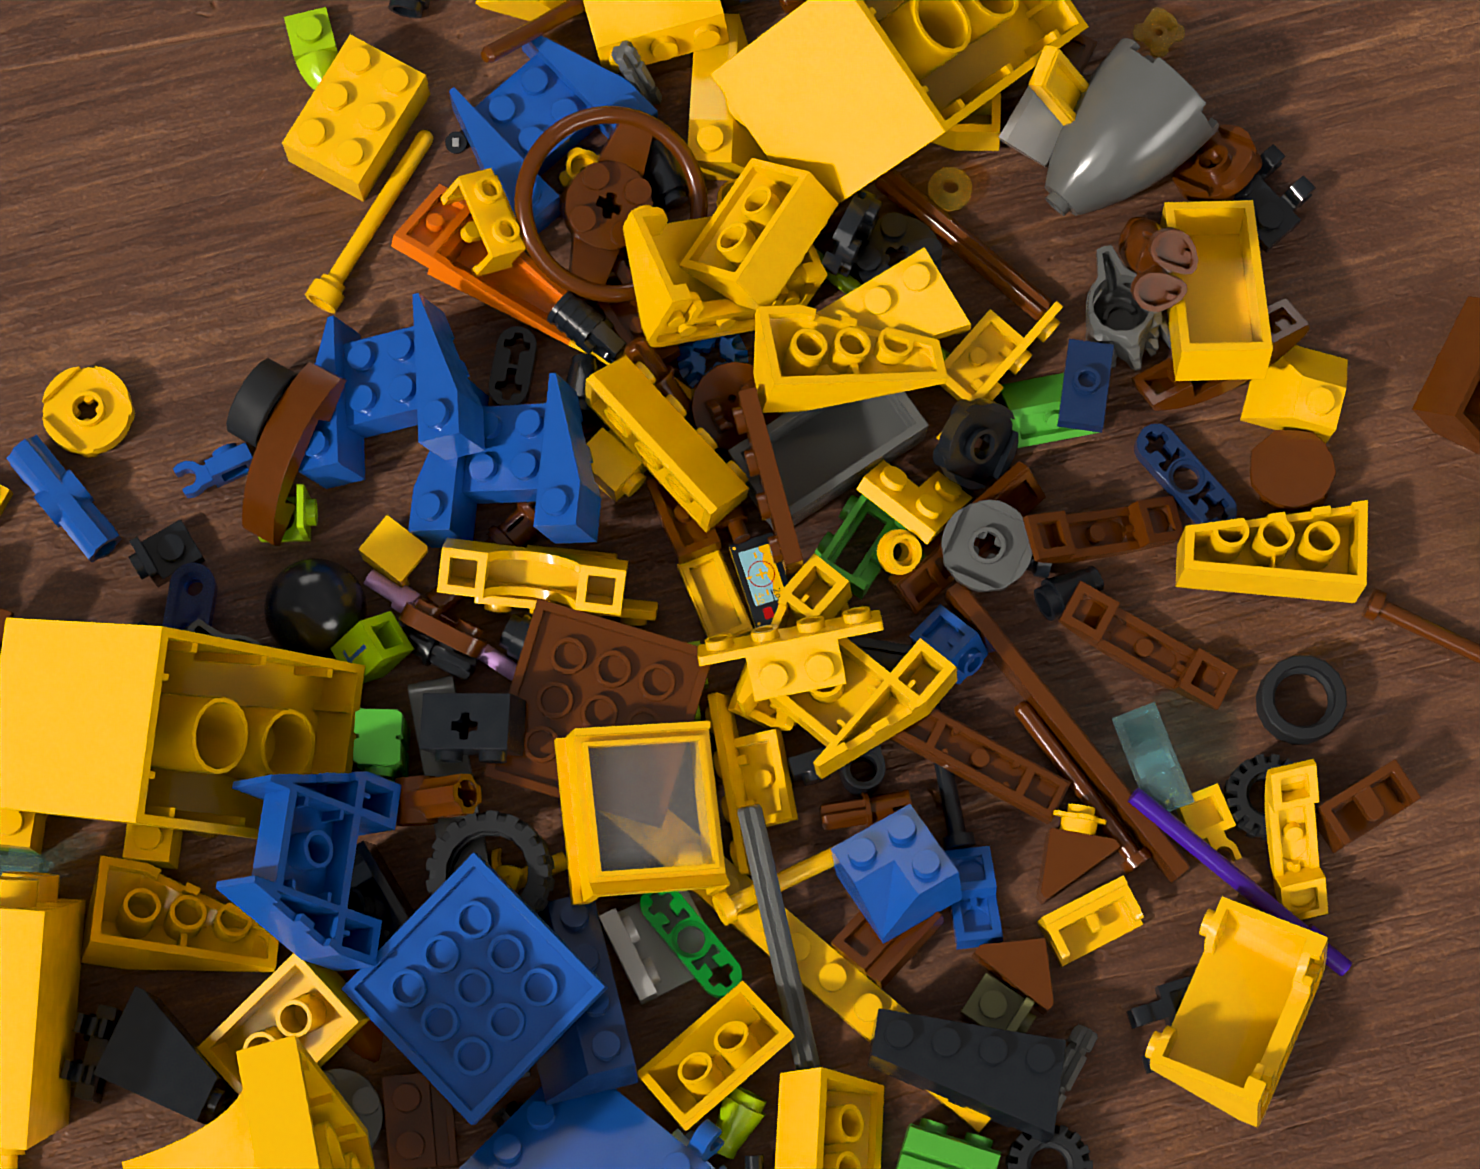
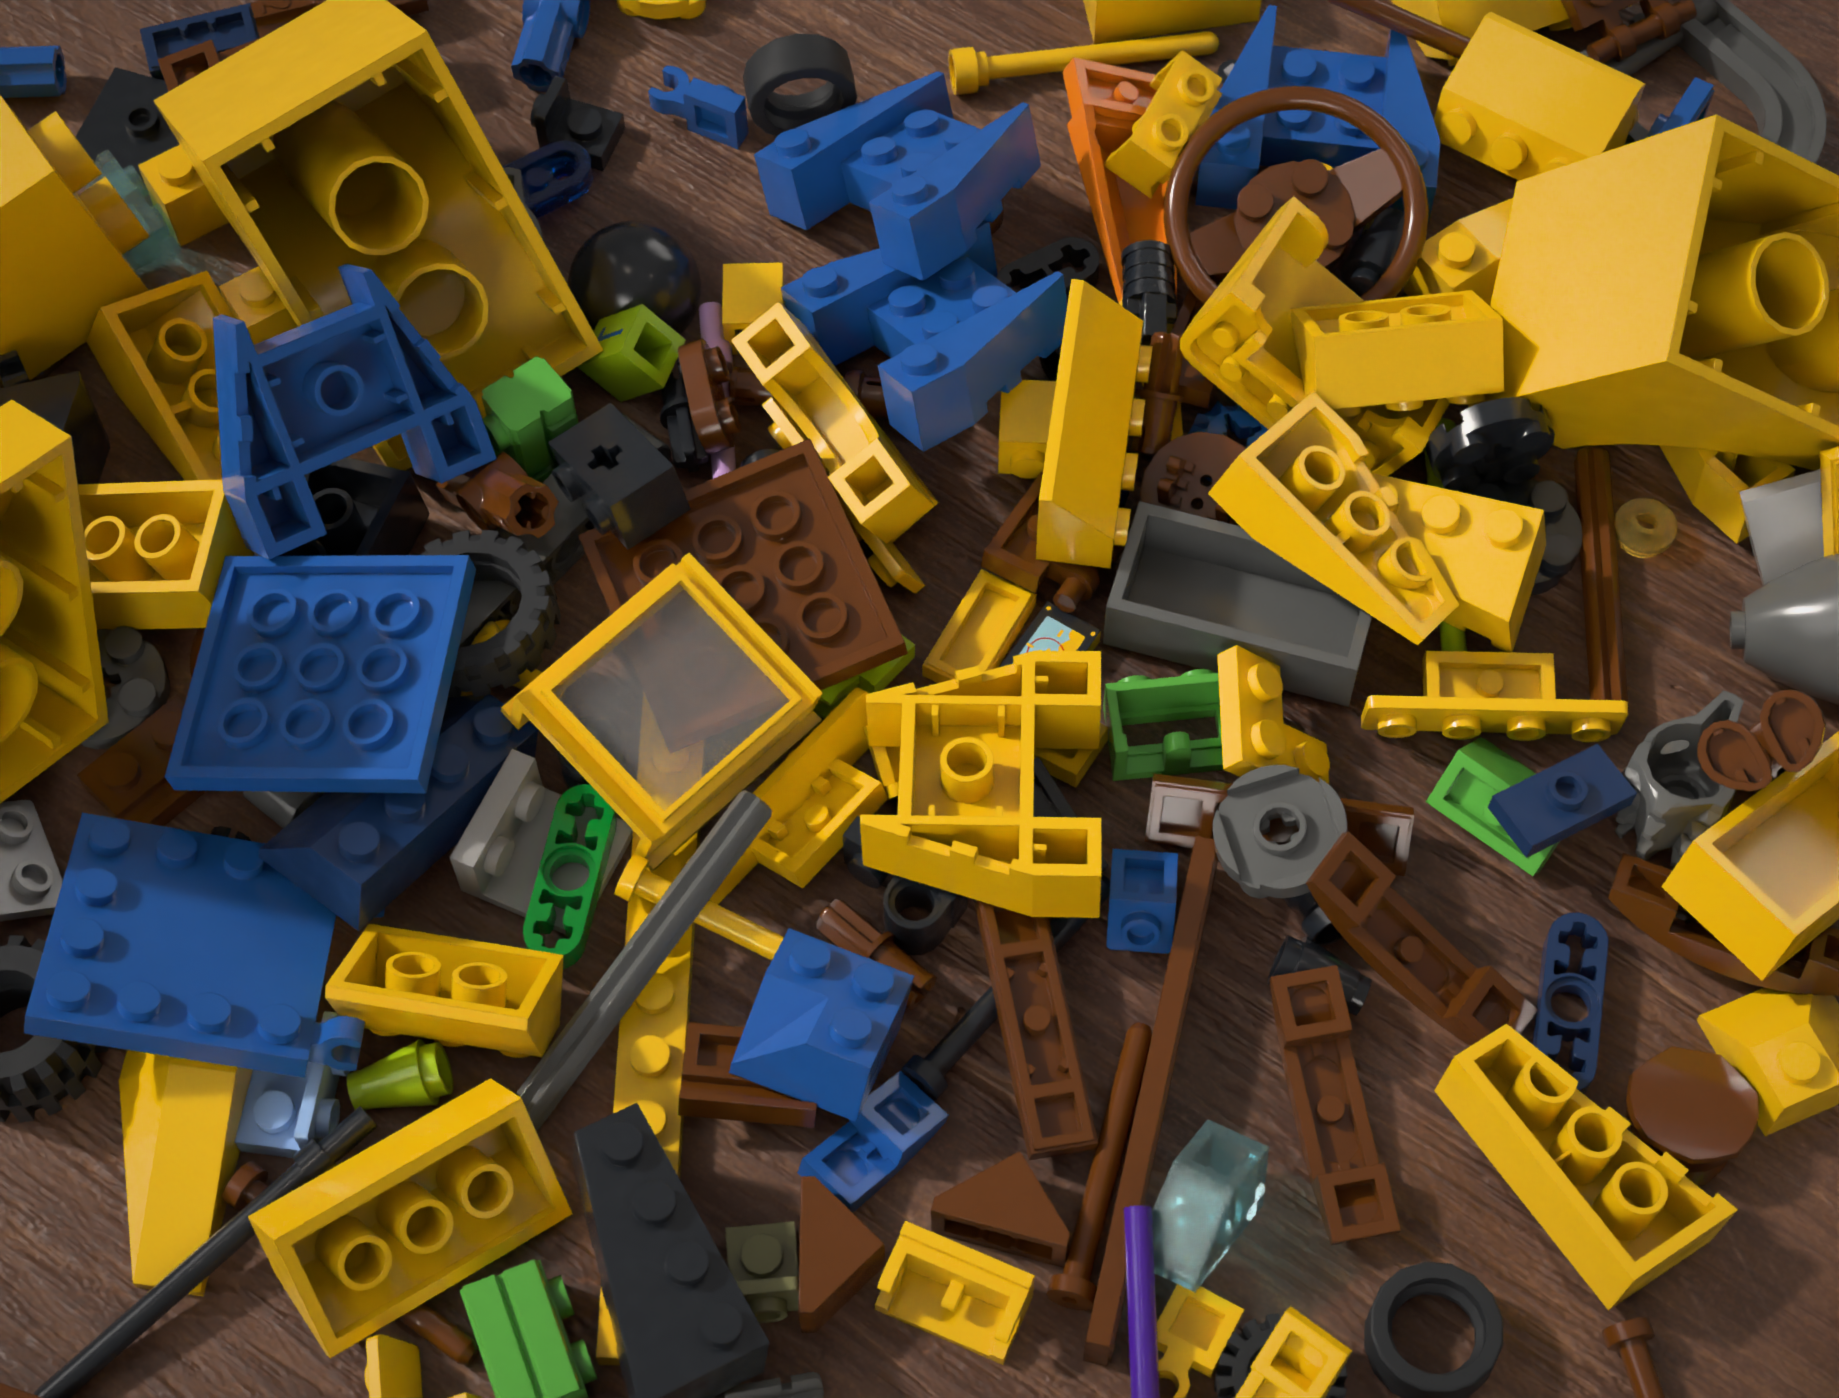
camera: 55 degrees right, 15 degrees down
reddish brown slope [242,362,347,546] -> none
lime bracket [258,484,318,543] -> none
dark grey axle [611,40,662,106] -> none
yellow bracket [697,606,884,702] -> none
reddish brown plate [732,387,803,575] -> none
yellow plate [877,529,922,575] -> none
black plate [933,398,1019,490] -> none
yellow plate [1053,804,1107,835] -> none

